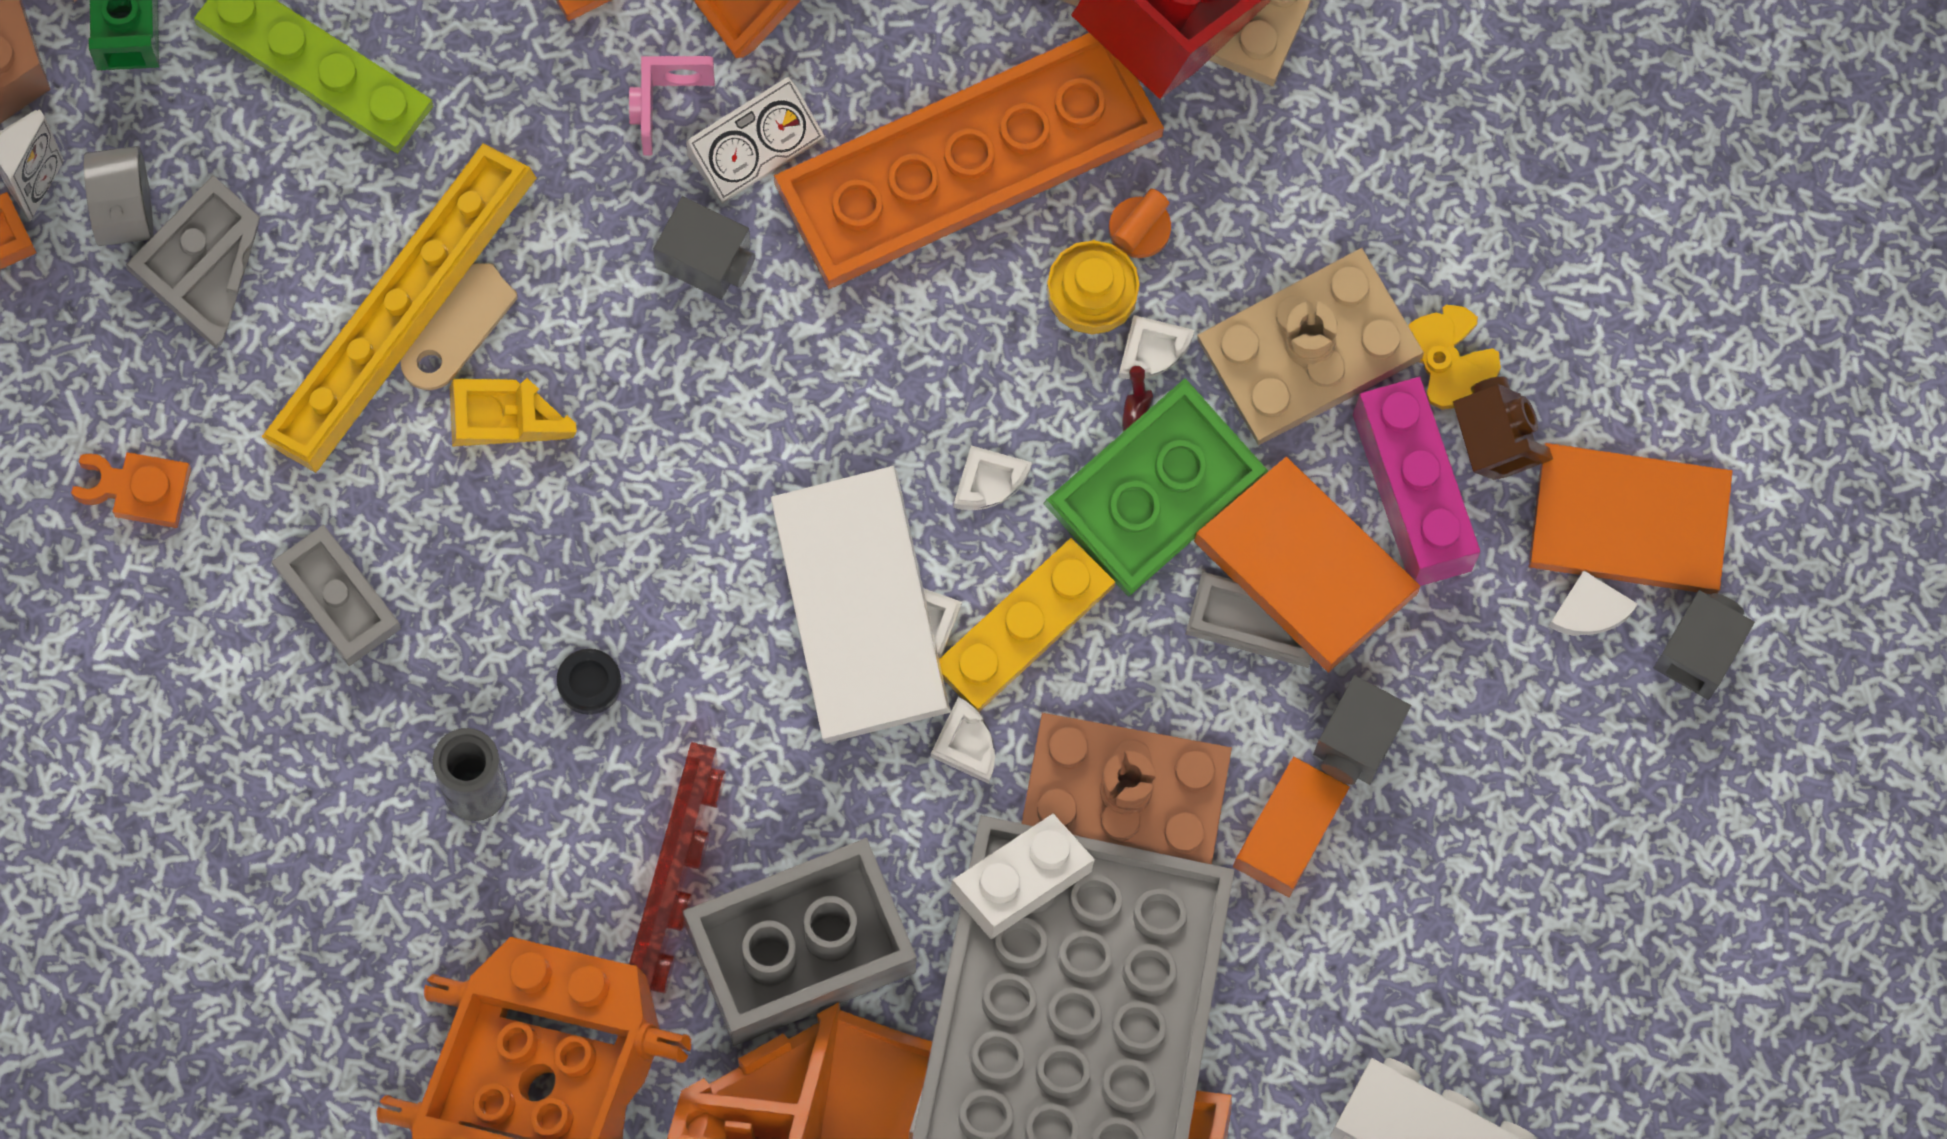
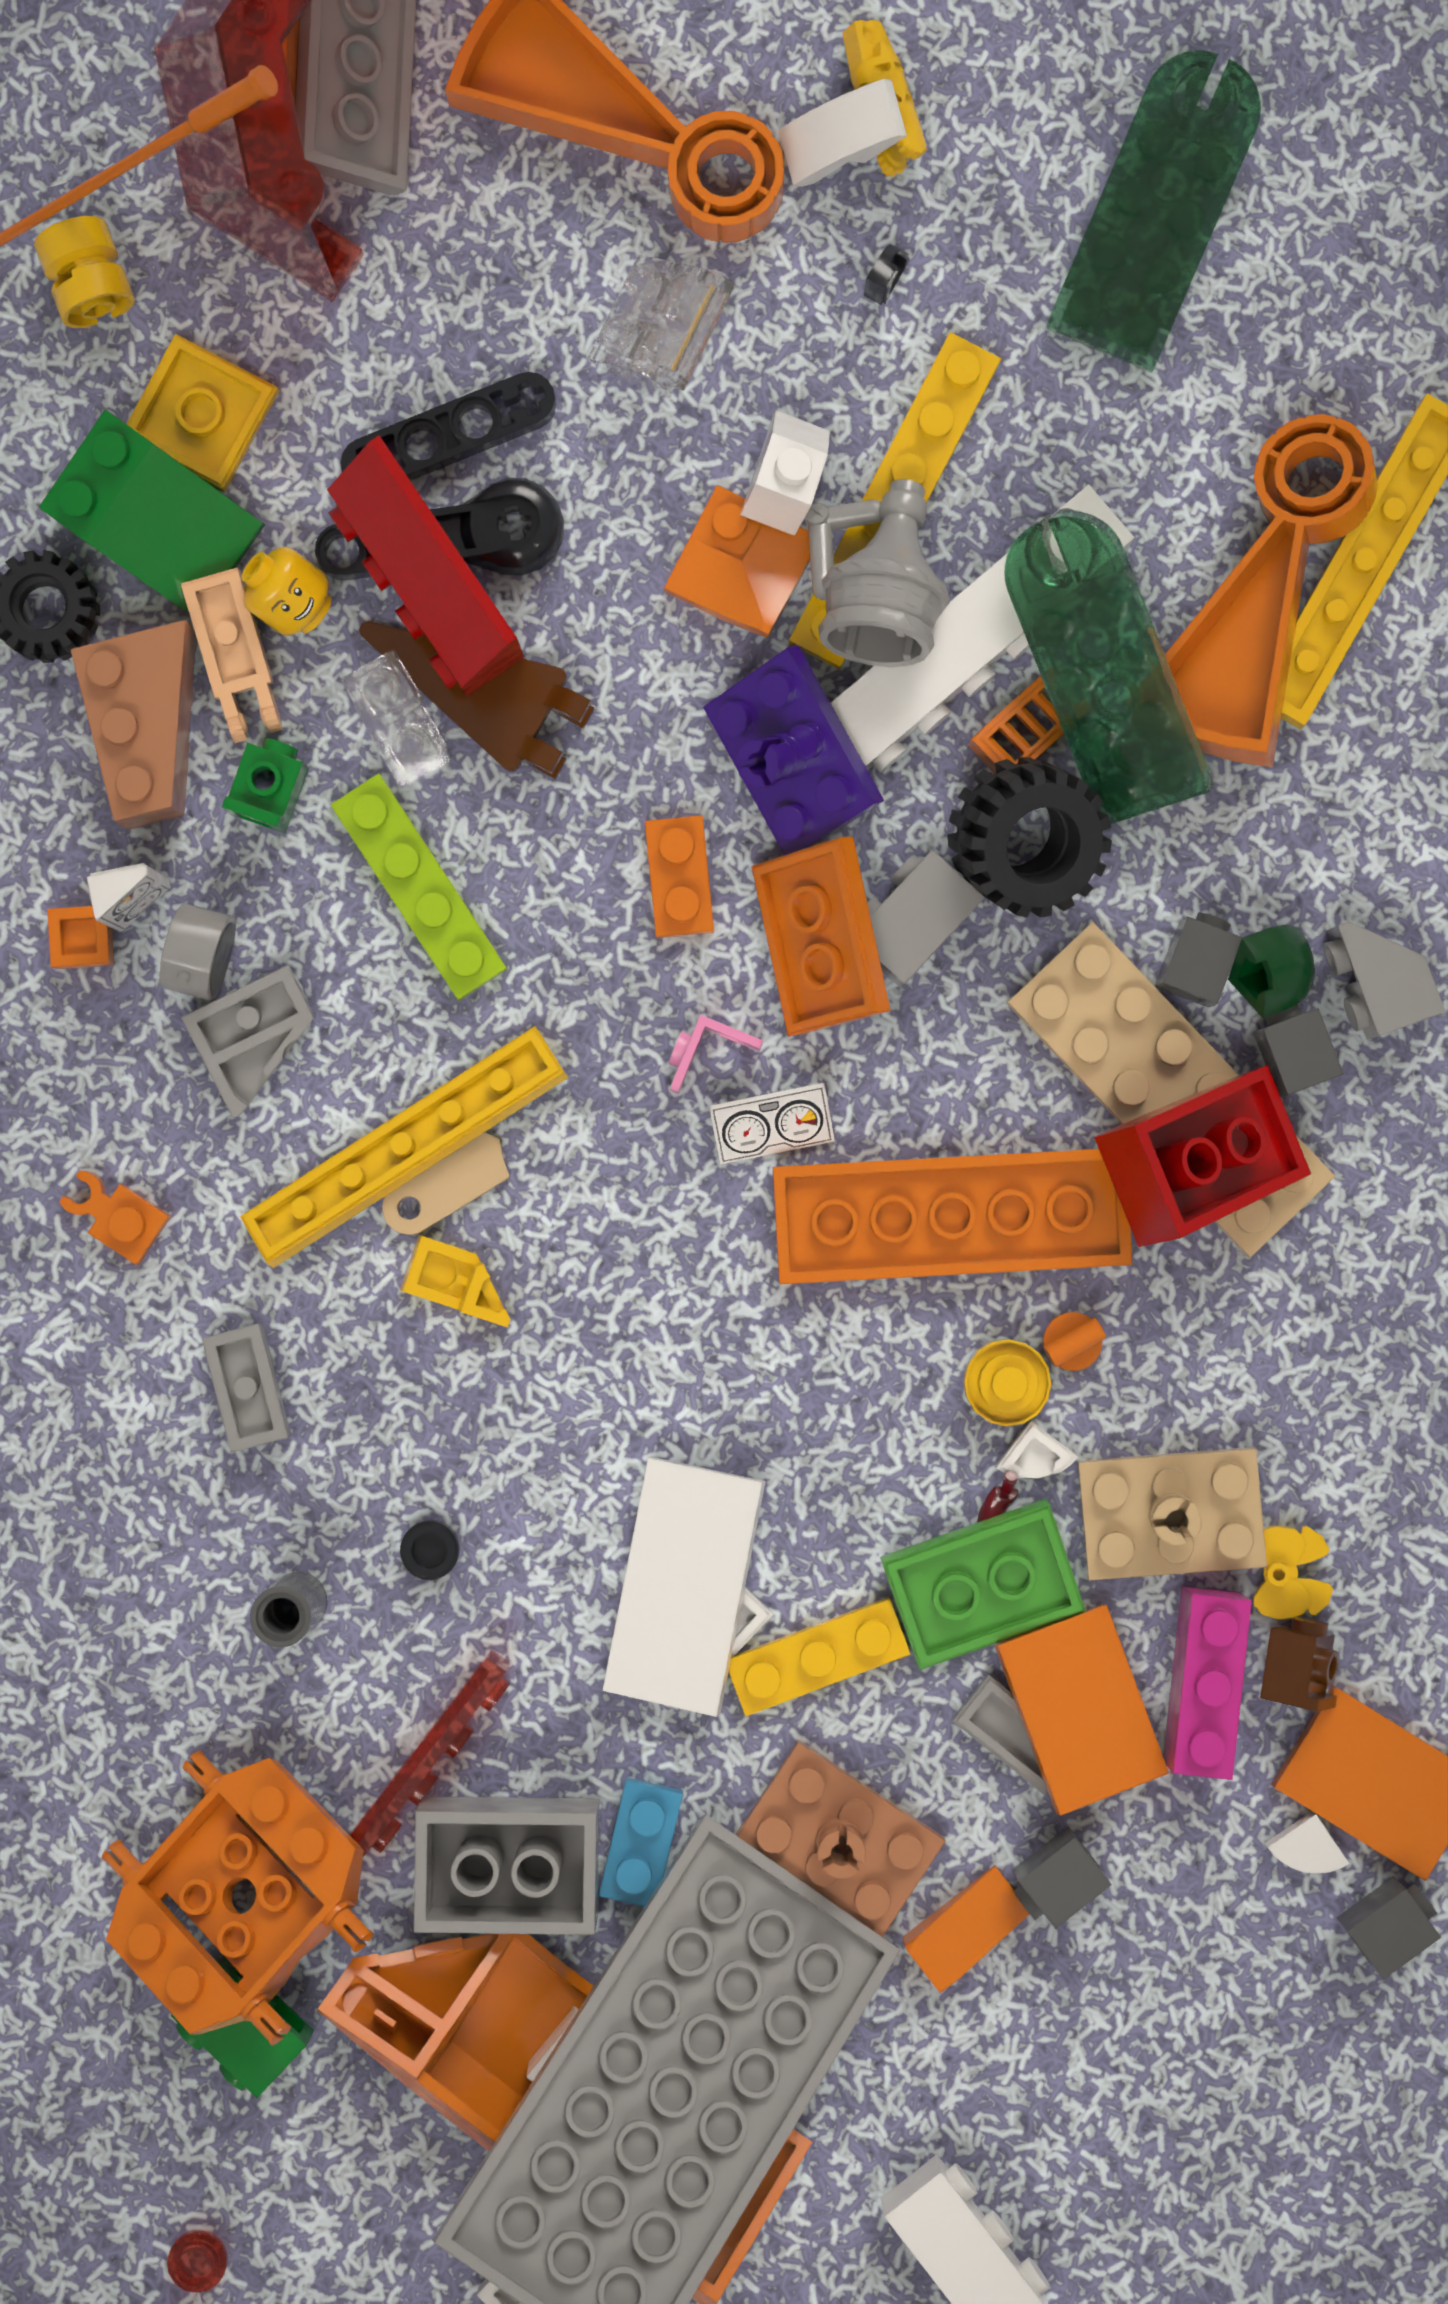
camera: 30 degrees right, 15 degrees up
dark grey brick [653,196,755,300] -> none
white tile [931,697,995,784] -> none
white plate [950,813,1095,939] -> none
white tile [953,445,1032,510] -> none
none -> dark azure plate [599,1777,683,1907]

